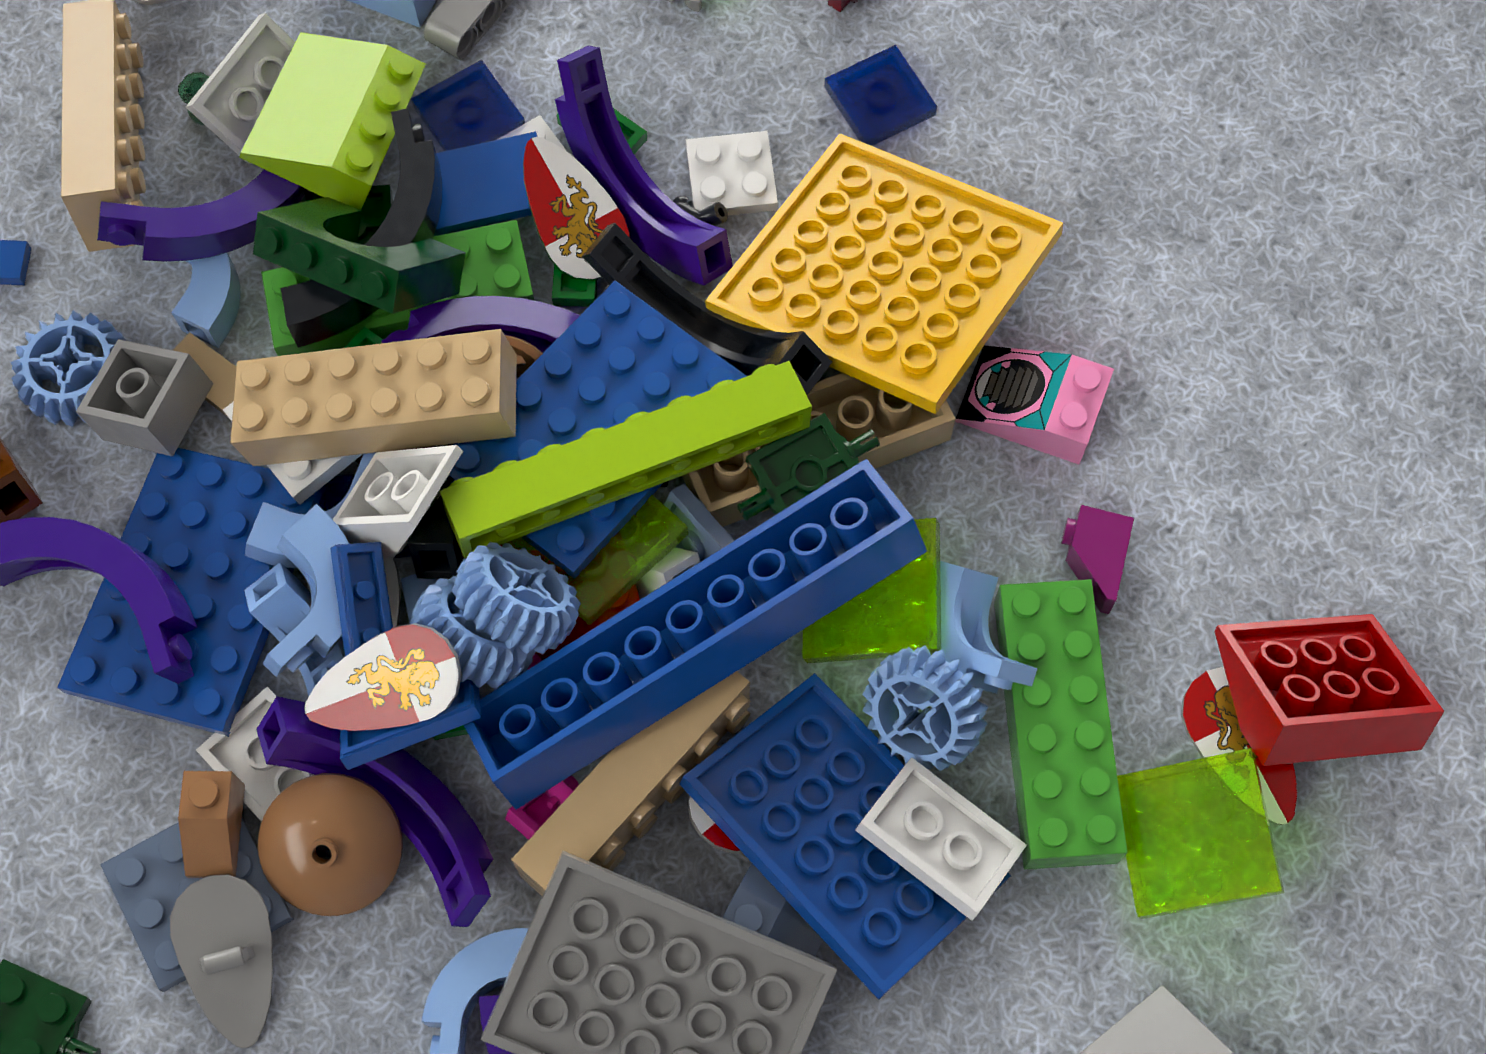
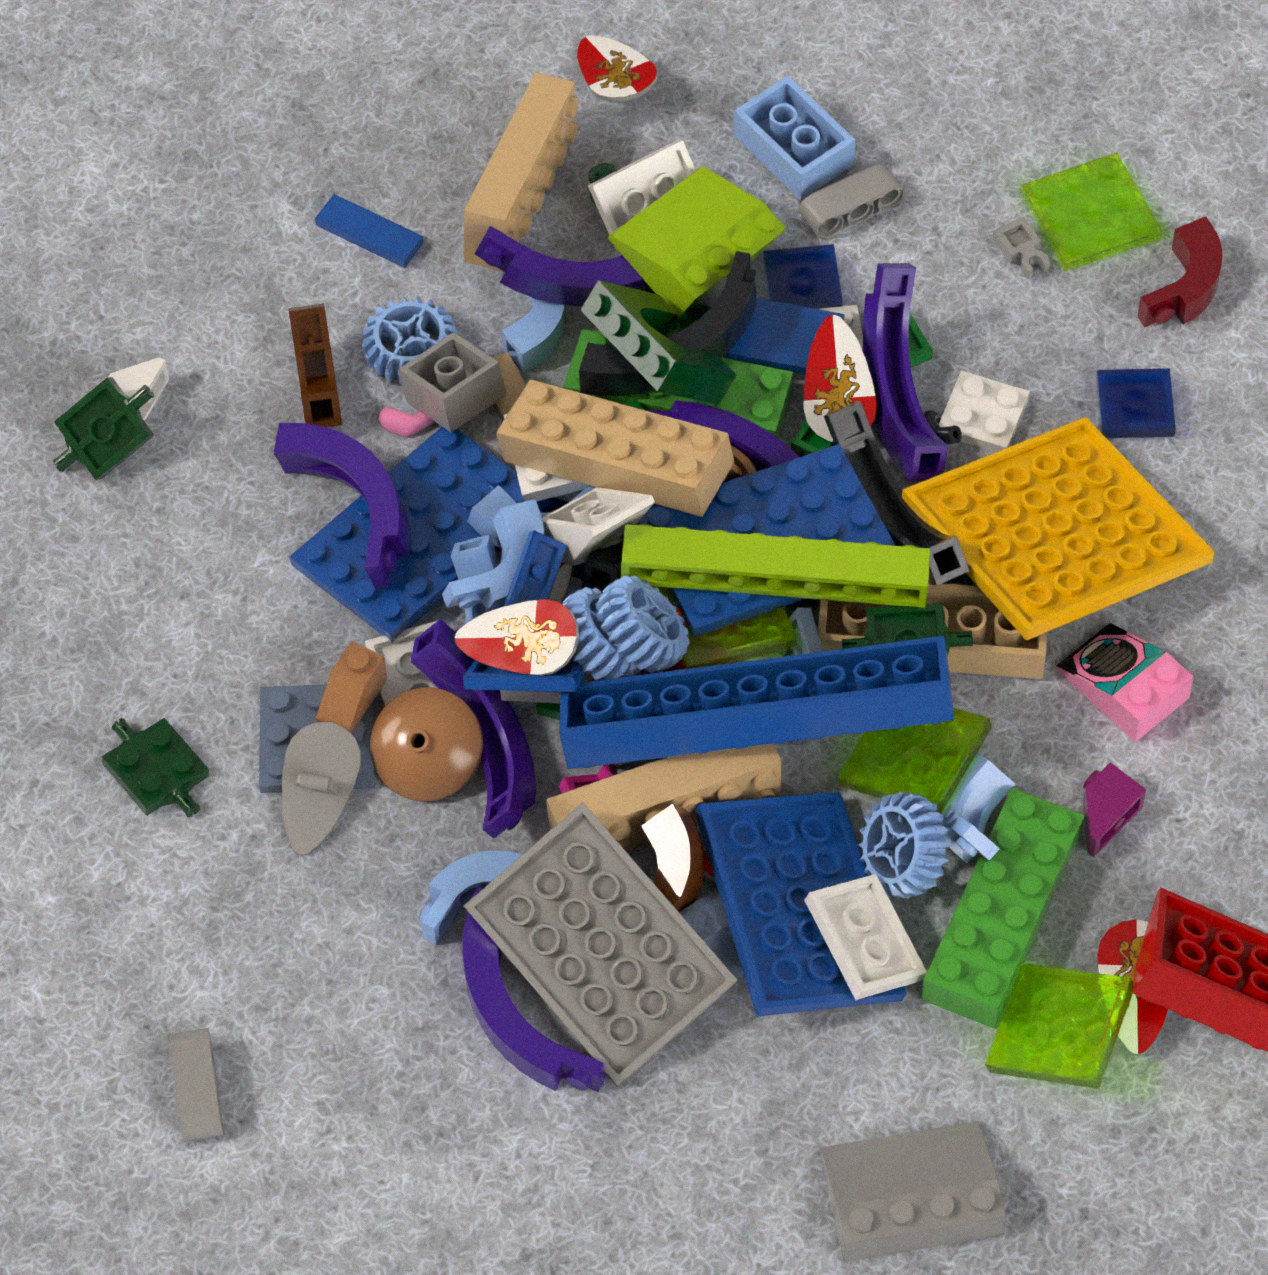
camera: 30 degrees right, 10 degrees down
none -> bright pink arm [379,407,435,437]
none -> arch [642,804,705,912]

